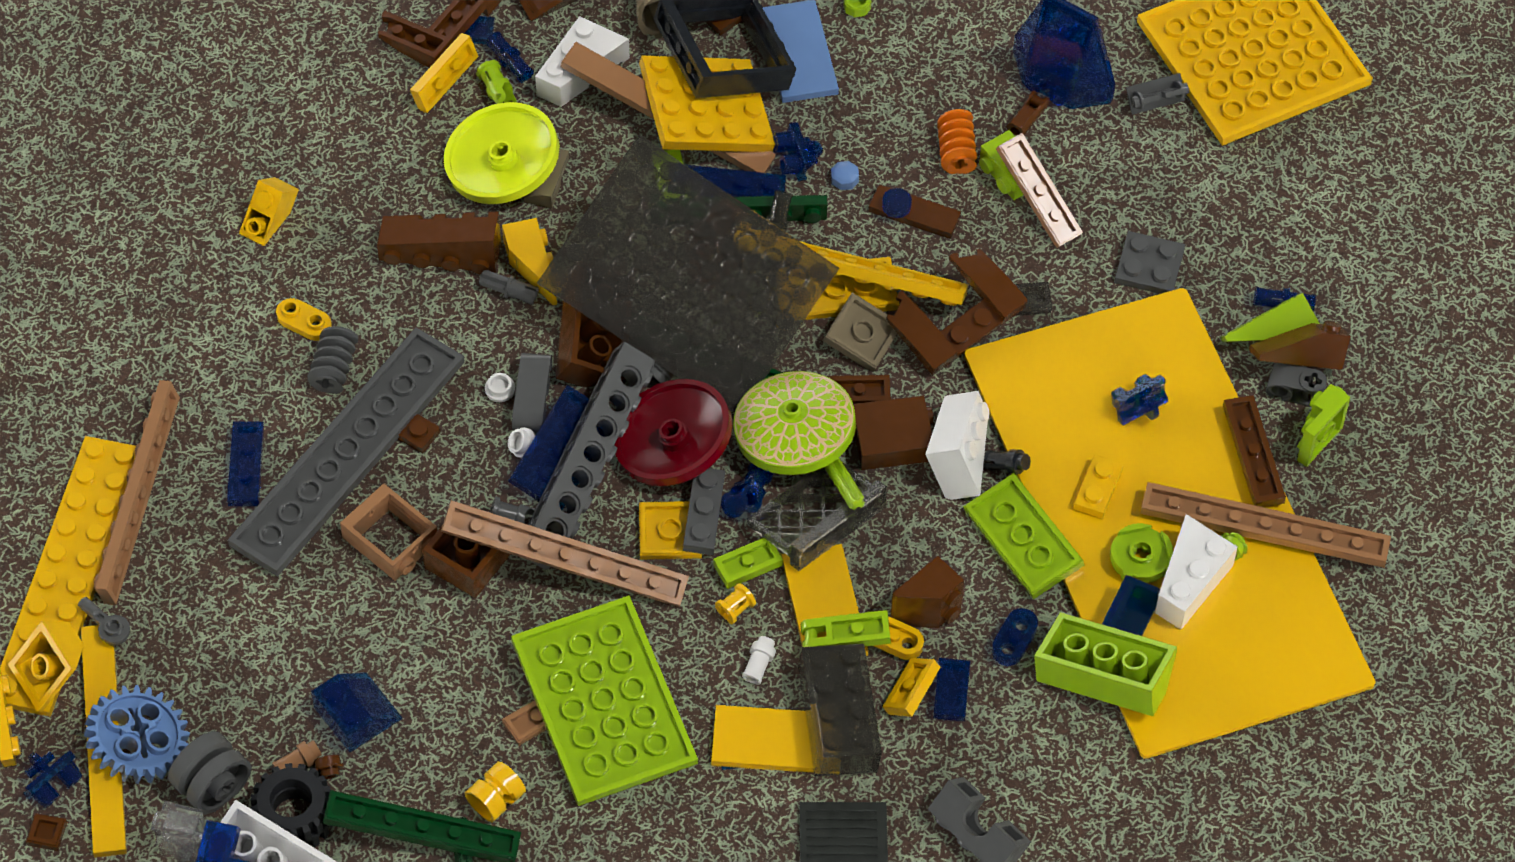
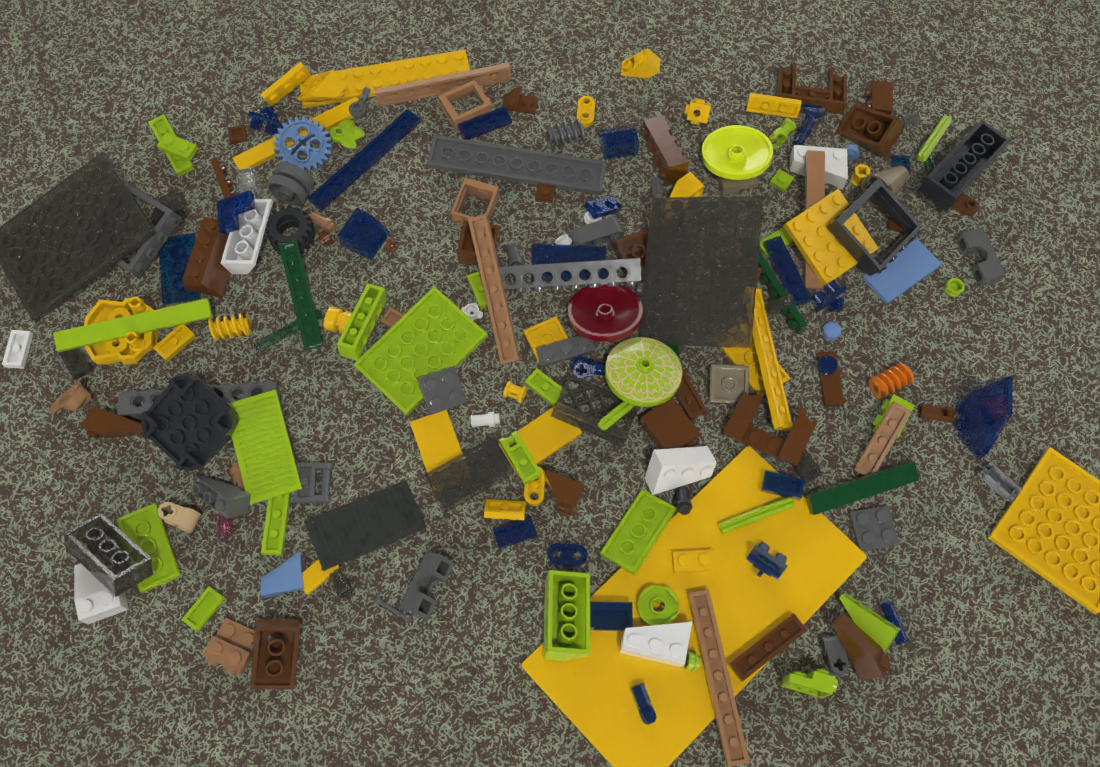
camera: 65 degrees right, 10 degrees up
none -> clear blue plate [308,109,421,212]
none -> lime plate [330,120,365,149]
none -> lime brick [337,283,387,361]
none -> reddish brown plate [383,237,400,254]
none -> dark grey plate [416,366,466,415]
none -> medium nougat window [438,80,493,131]
none -> white plate [461,303,483,320]
none -> lime plate [467,271,488,309]
none -> reddish brown slope [502,87,538,115]
none -> clear blue plate [584,194,622,219]
none -> clear blue slope [597,125,640,160]
none -> clear blue bar [630,683,657,725]
none -> yellow brick [684,98,711,125]
none -> lime axle [718,497,794,534]
none -> clear blue plate [761,470,805,500]
none -> lime plate [770,169,794,193]
none -> dark green tile [806,461,919,515]
none -> medium blue plate [844,145,860,161]
none -> yellow bush [850,164,870,186]

